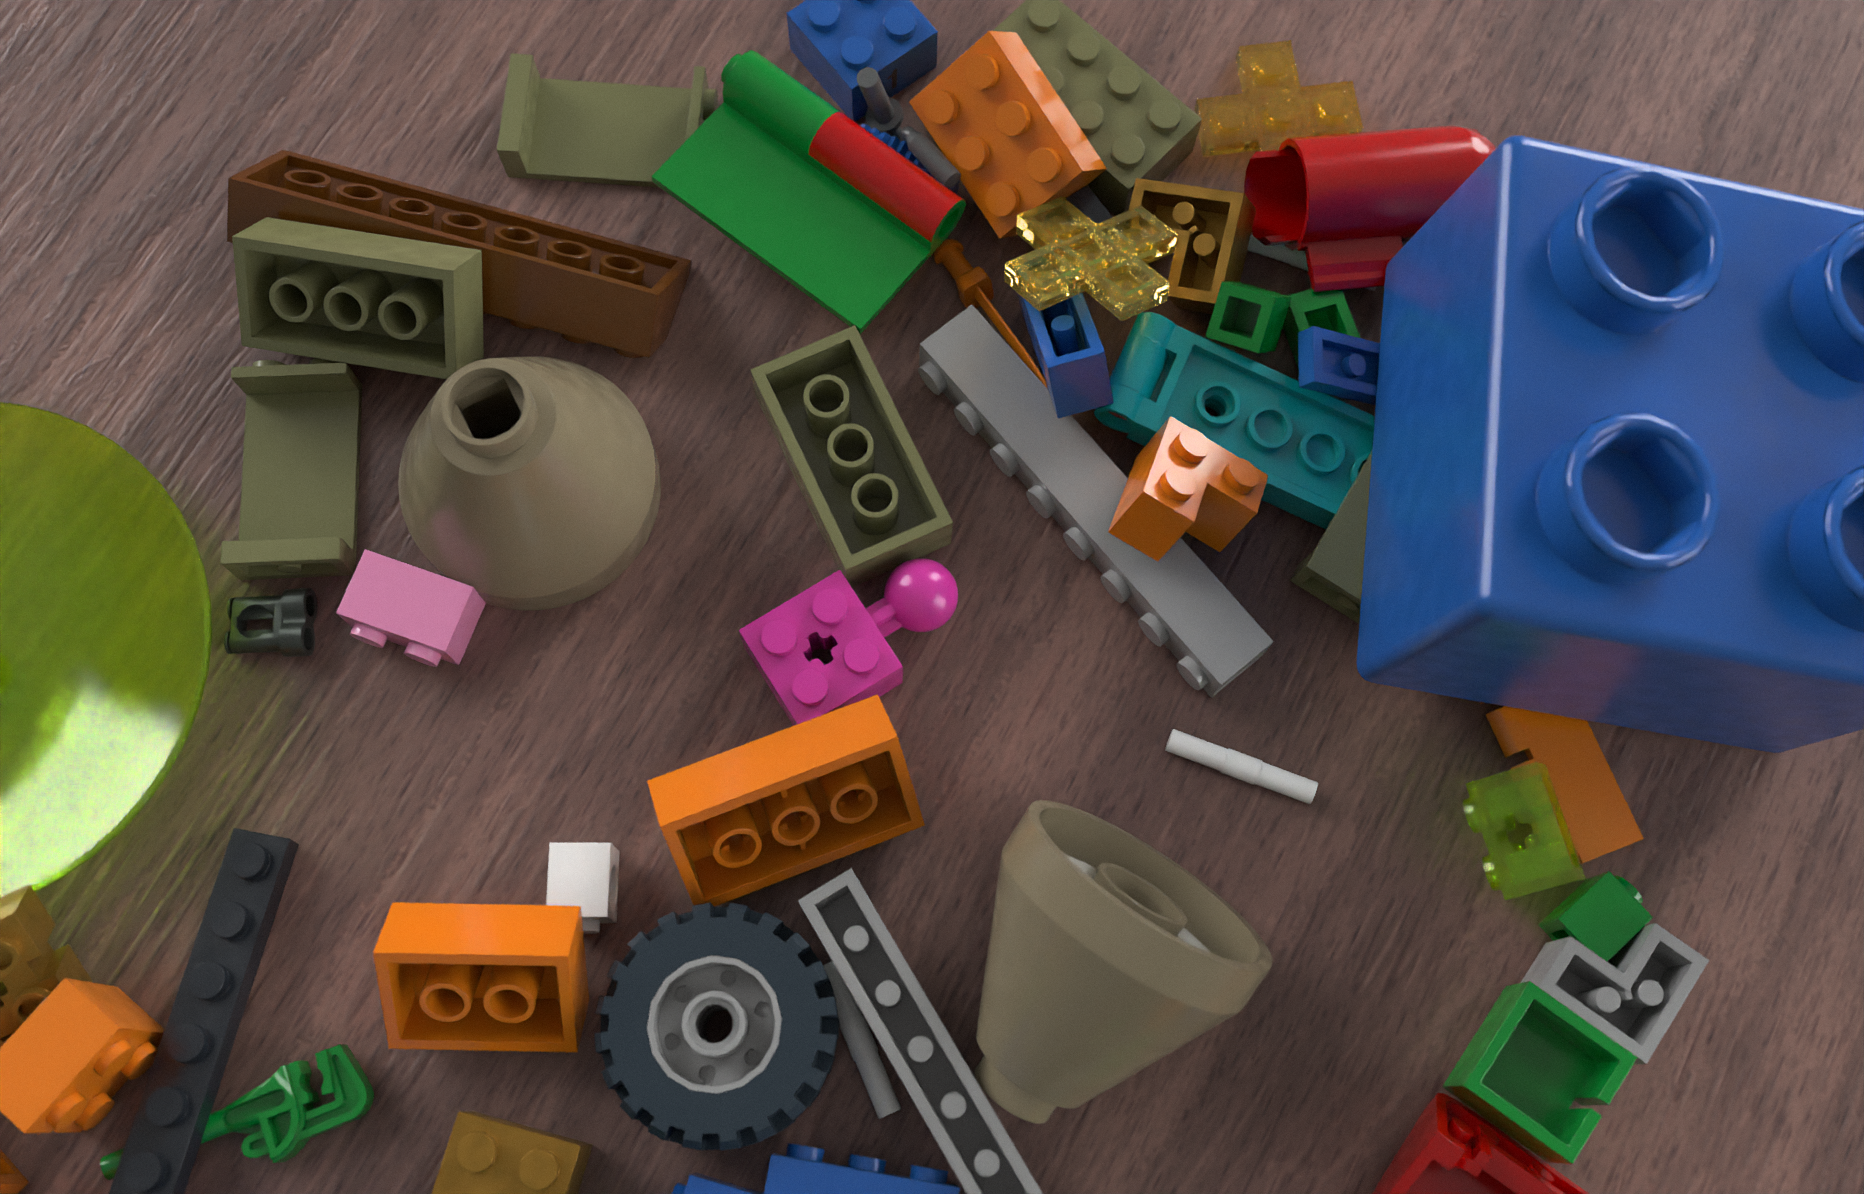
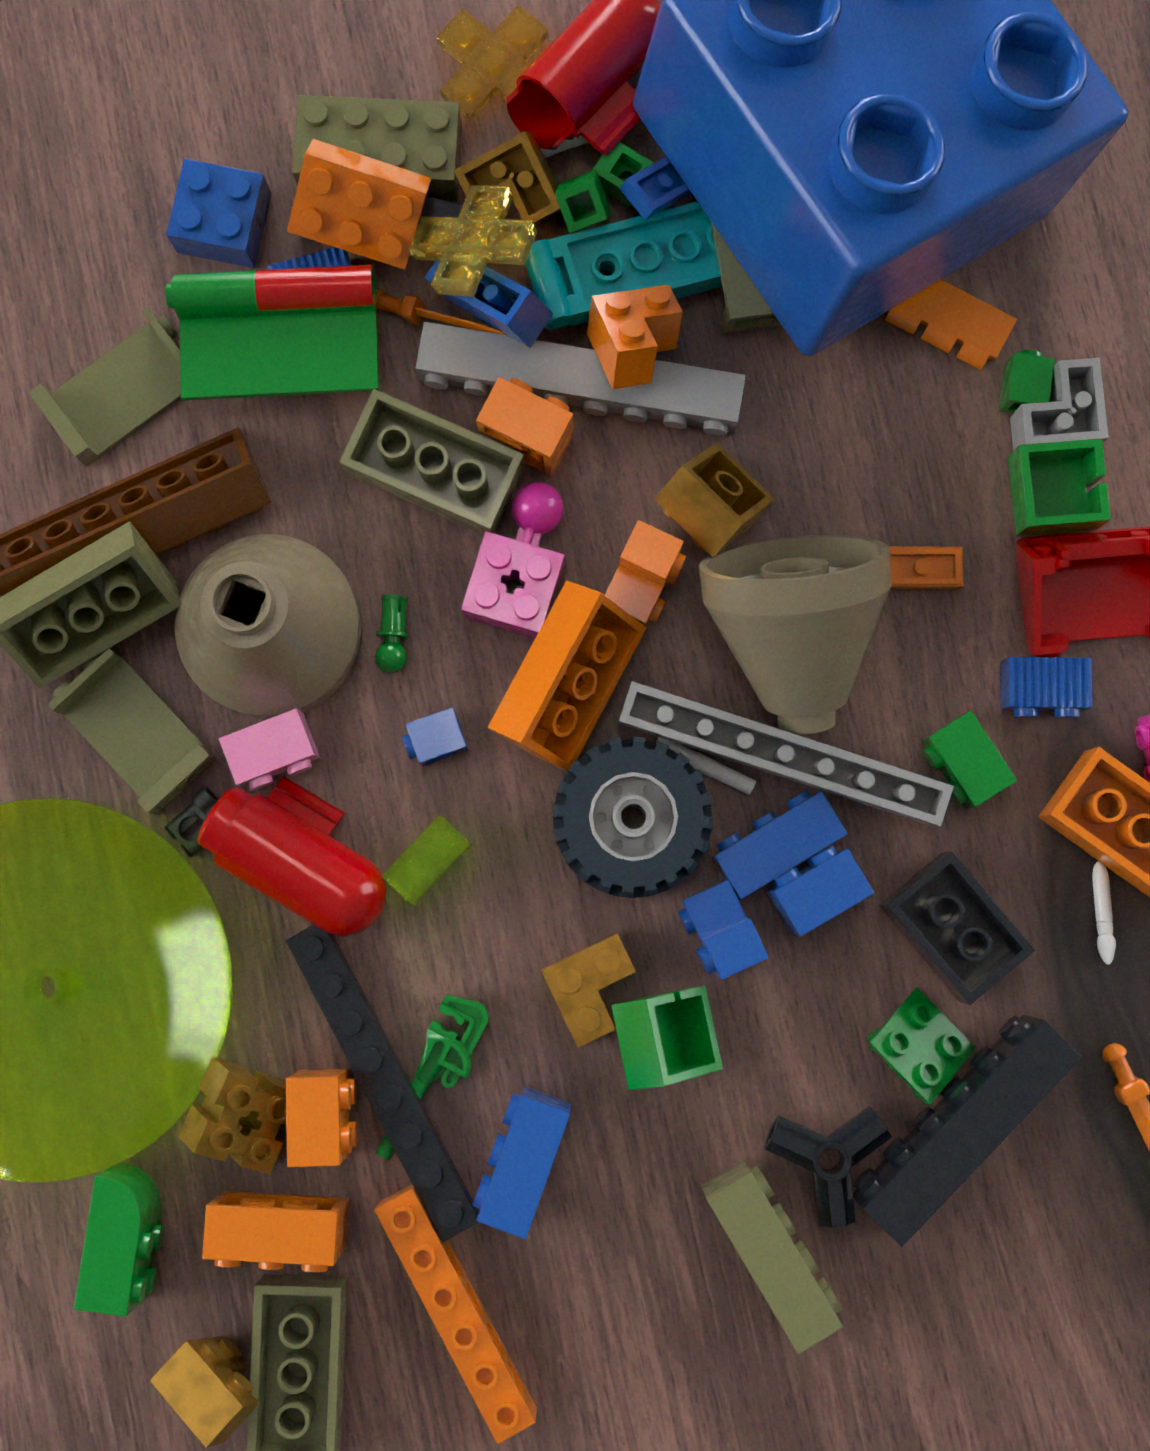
camera: 35 degrees left, 10 degrees up
orange brick [373,902,590,1052] -> none
white brick [546,843,620,934] -> none
dark grey piece [857,67,961,189] -> none
white piece [1165,729,1318,804] -> none
clear neon green brick [1463,762,1586,900] -> none
none -> red piece [197,776,386,937]
none -> green pin [375,594,409,673]
none -> clear neon green brick [382,815,473,905]
none -> brick [402,707,469,766]
none -> orange brick [476,377,574,478]
none -> orange brick [605,520,687,627]
none -> pearl gold brick [654,443,775,557]
none -> orange tile [889,546,963,589]

